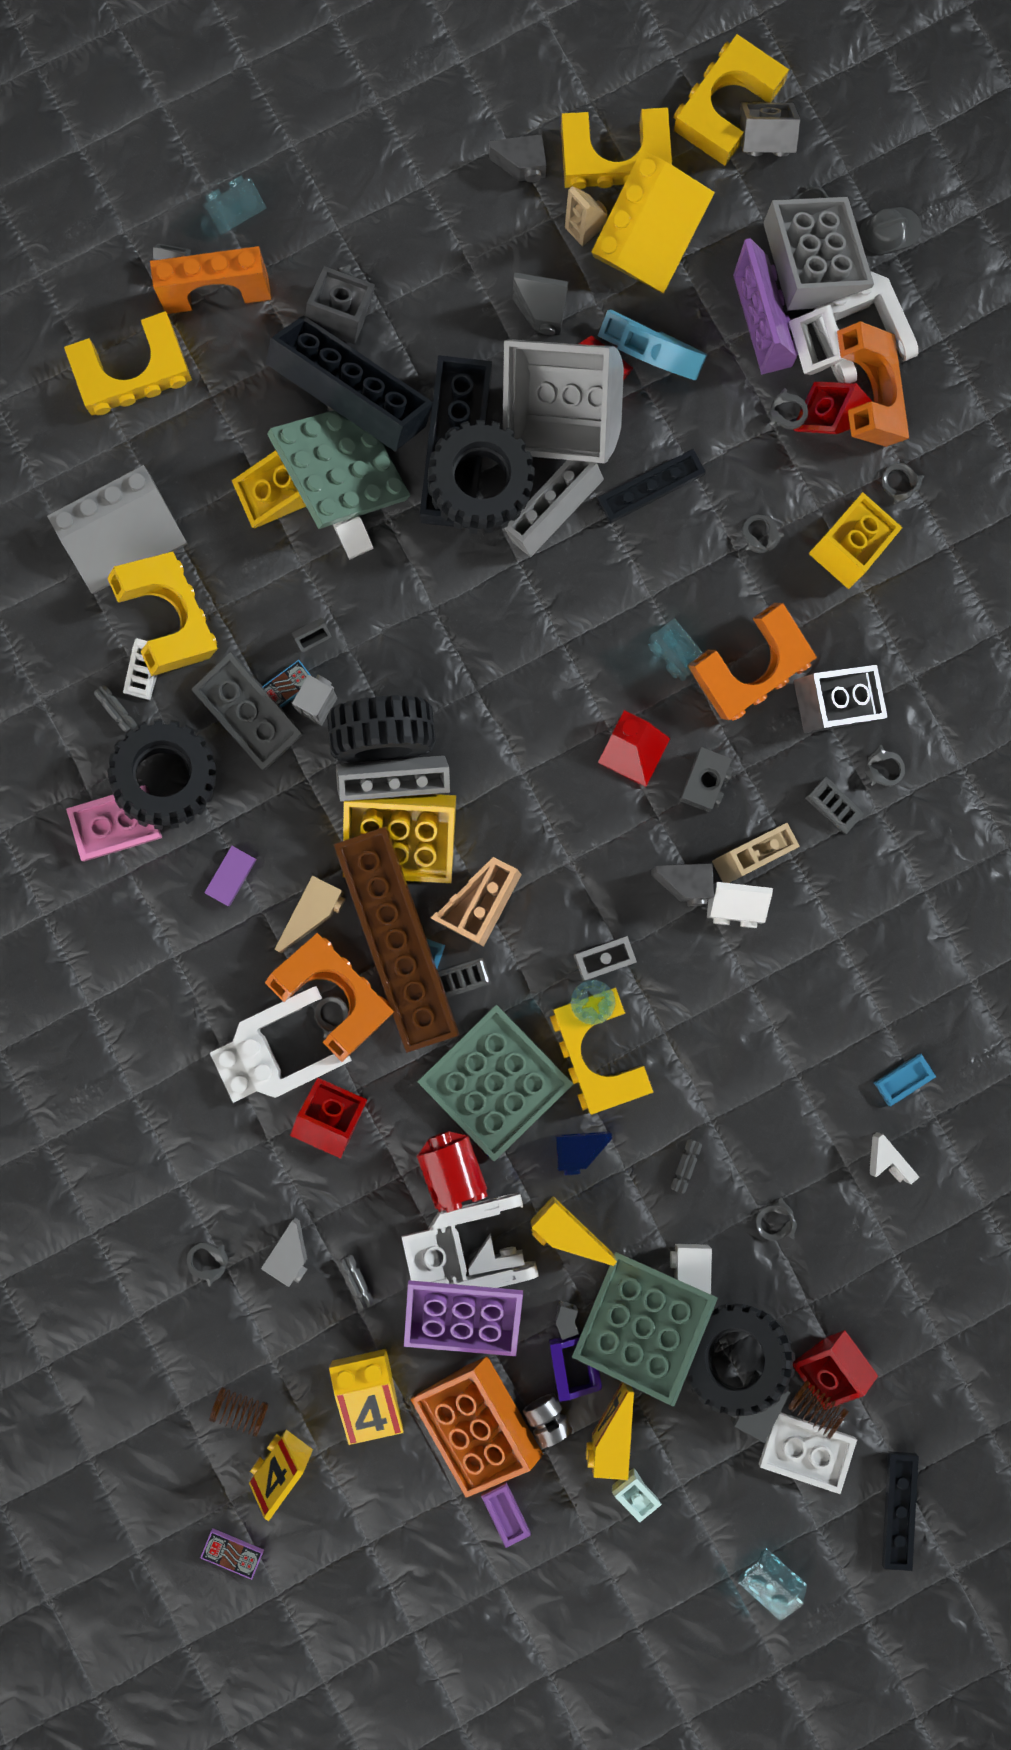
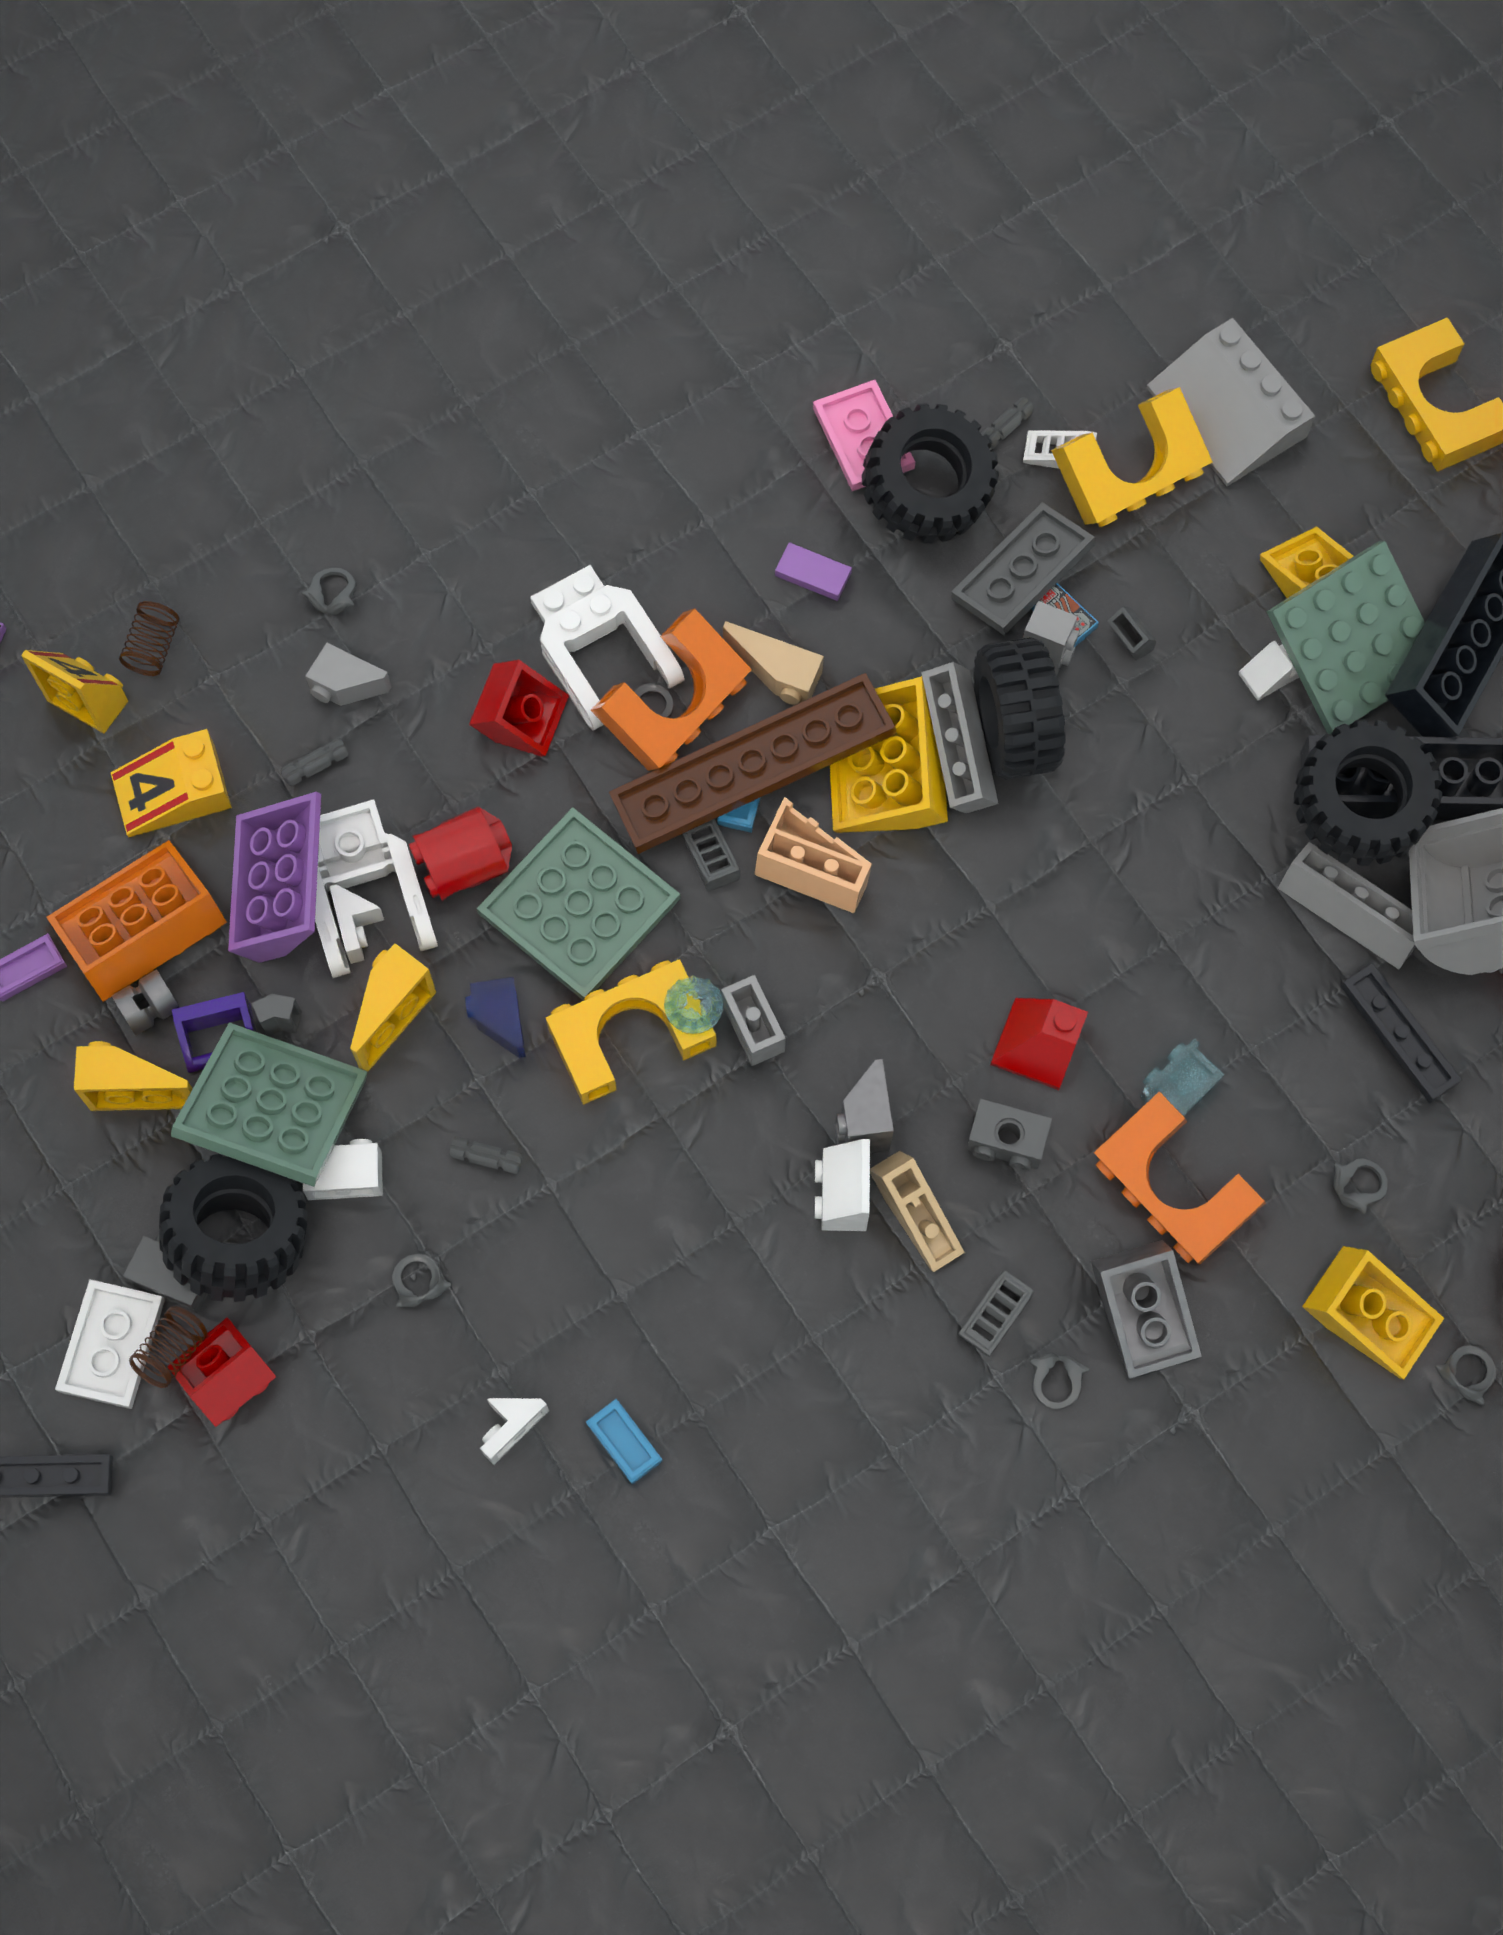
camera: 90 degrees right, 15 degrees down
light aqua slope [612,1468,662,1522] -> none

